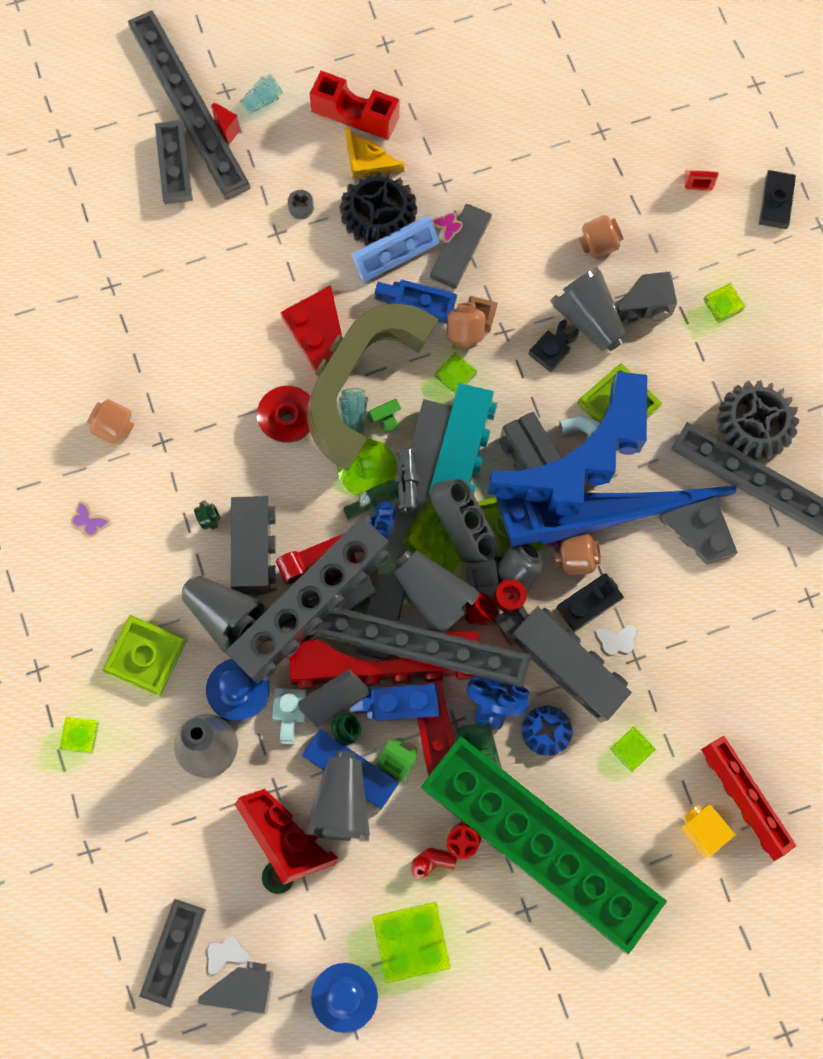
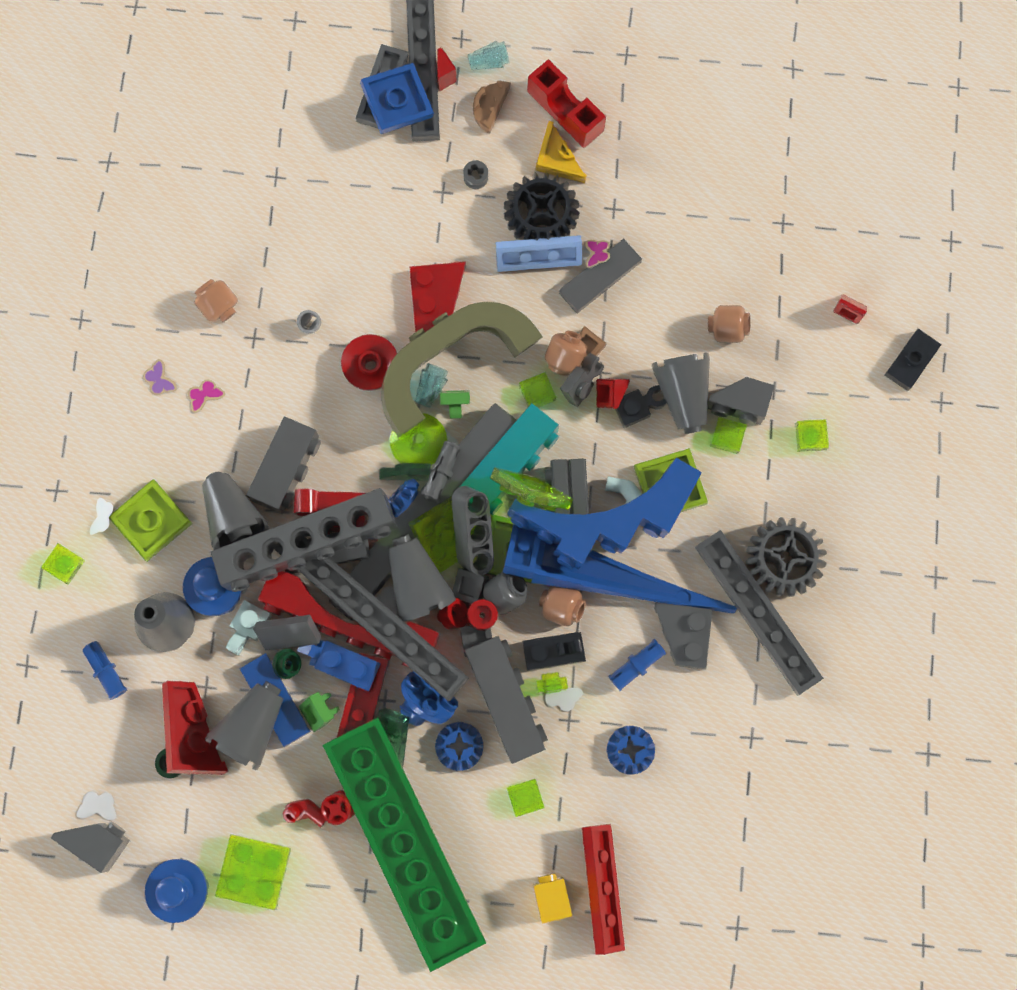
camera: 25 degrees right, 5 degrees up
dark grey tile [139,899,206,1007] -> none
dark green plate [194,500,221,530] -> none
blue hinge [374,279,457,324] -> none
none -> blue axle [83,641,127,700]
none -> white sticker [90,498,113,535]
none -> dark pink sticker [188,379,225,413]
none -> light grey hinge [297,310,321,334]
none -> blue plate [360,63,434,134]
none -> medium nougat tile [473,80,511,134]
none -> clear neon green plate [490,467,573,511]
none -> clear neon green plate [536,672,568,695]
none -> dark grey plate [560,353,604,407]
none -> red slope [596,378,630,409]
none -> blue gear [607,726,655,775]
none -> blue pin [608,639,666,691]
none -> clear neon green plate [710,417,747,454]

